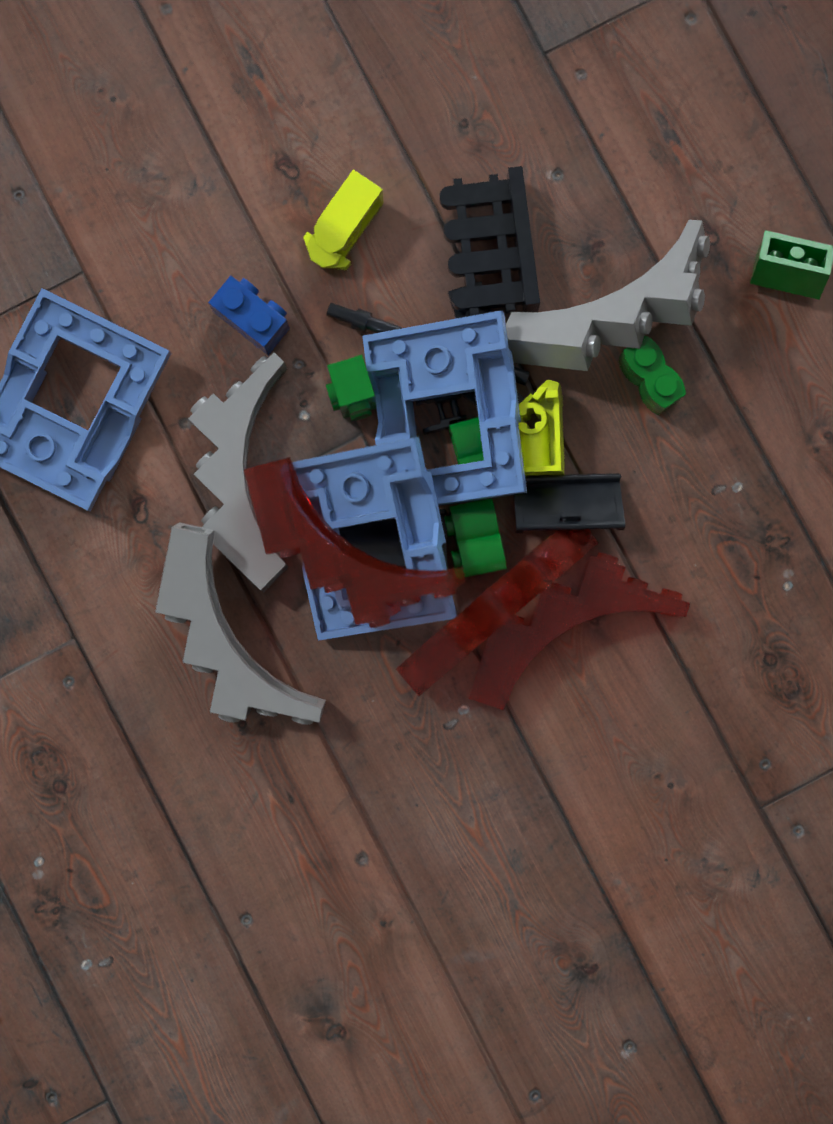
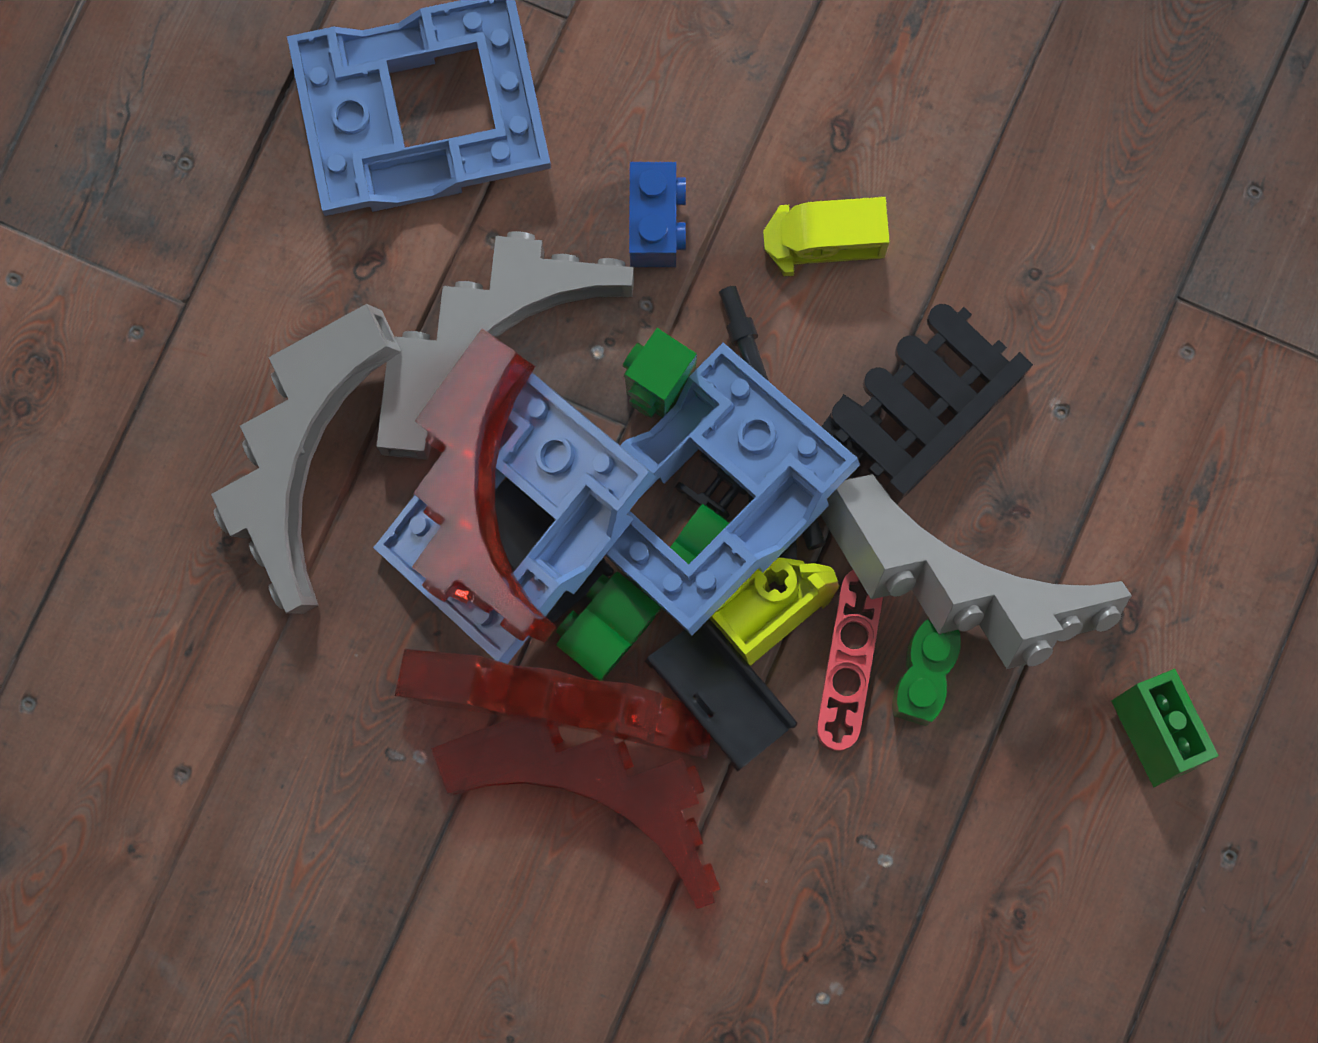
camera: 55 degrees right, 5 degrees down
none -> coral beam [816,570,883,751]

